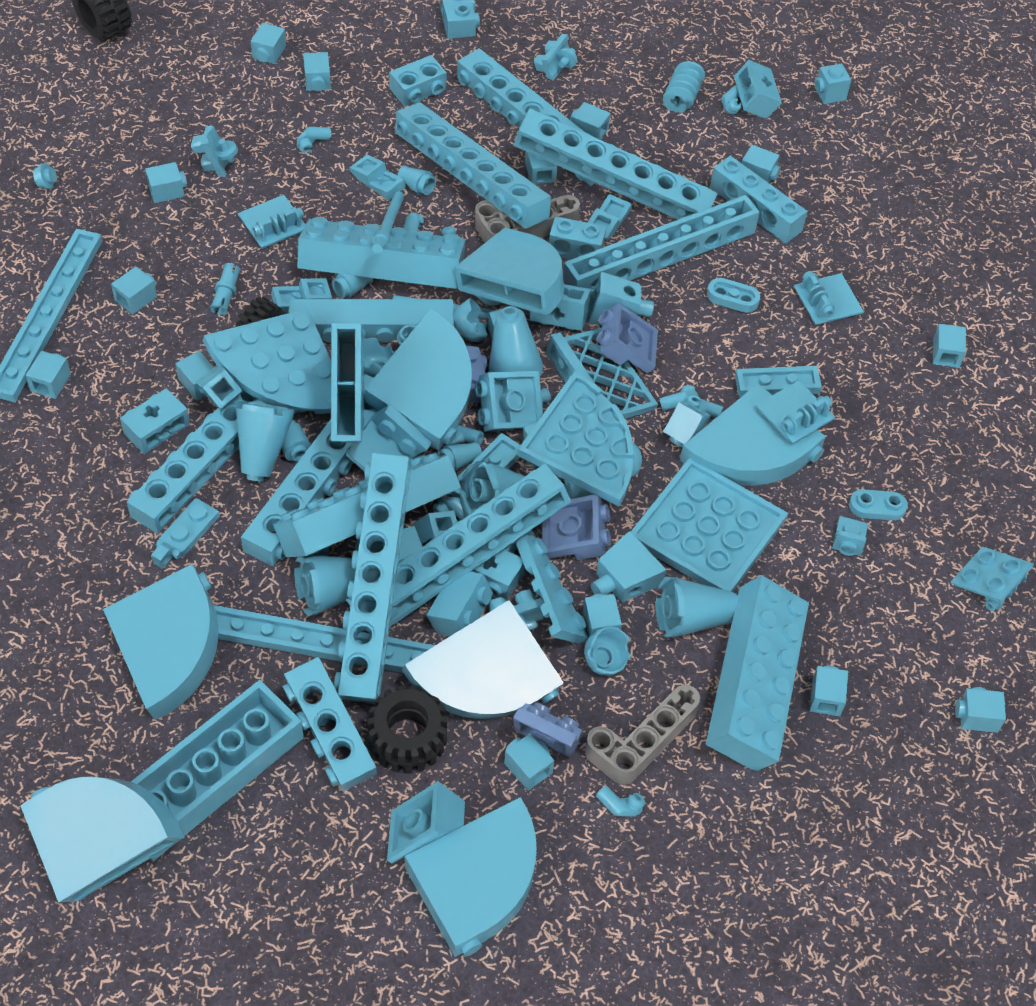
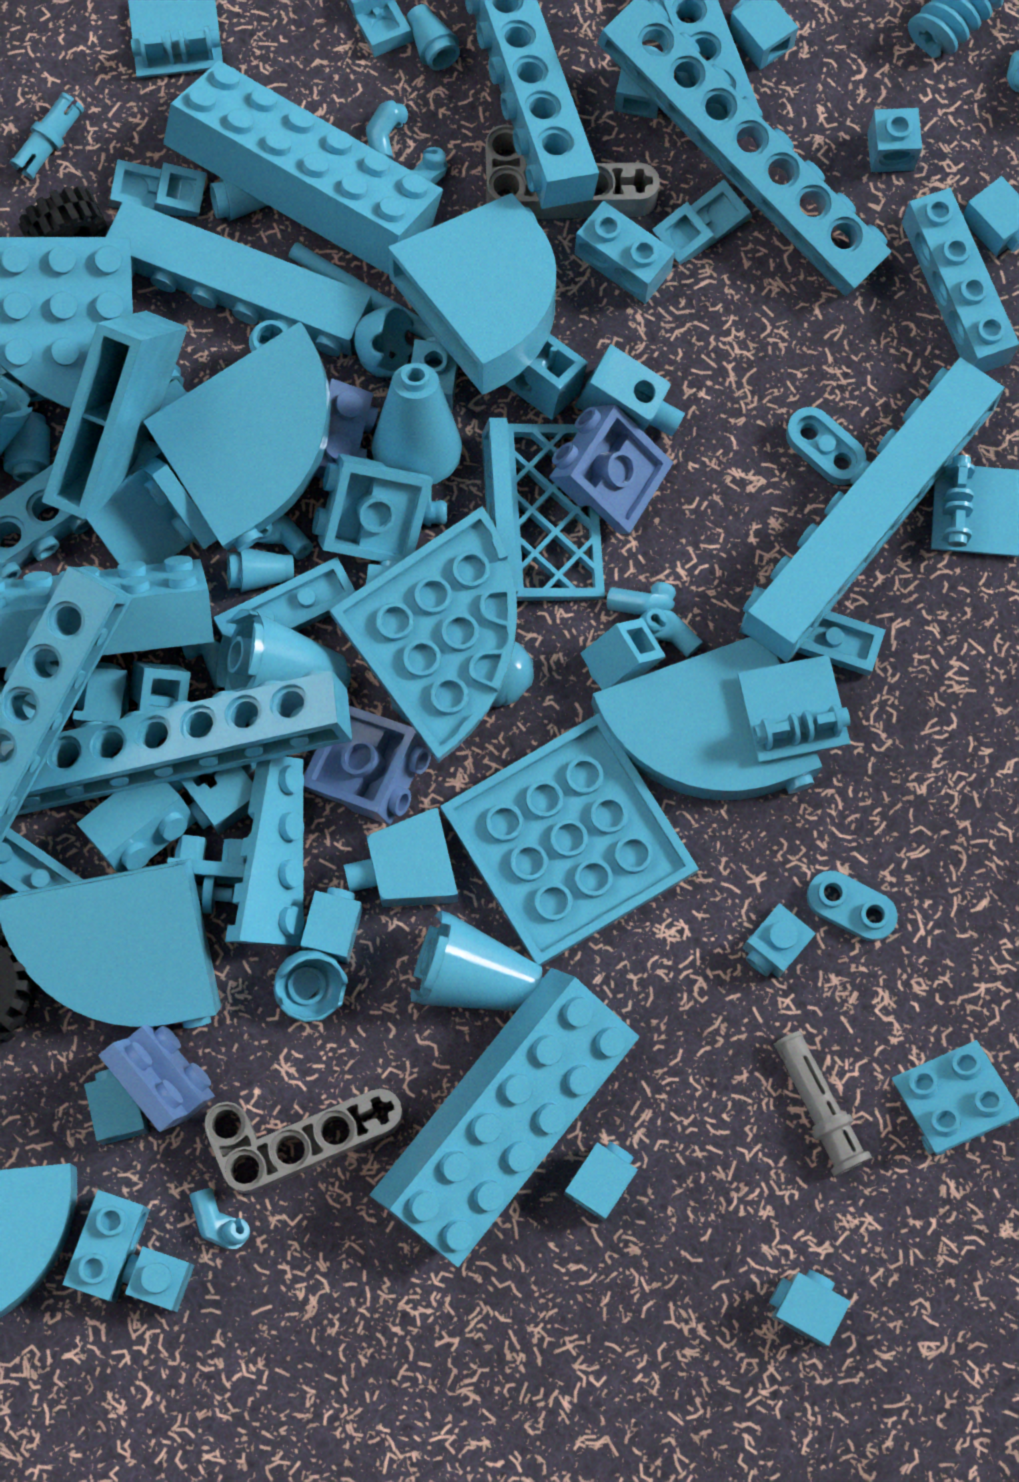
camera: 25 degrees right, 20 degrees up
medium azure hair [364,338,394,377] -> none
medium azure bar [372,191,404,254] -> none
medium azure brick [563,195,760,296] -> none
none -> medium azure brick [62,1190,150,1303]
none -> medium azure brick [122,1246,195,1312]
none -> medium azure brick [742,357,1005,663]
none -> light grey pin [773,1031,872,1177]
none -> medium azure brick [867,108,922,172]

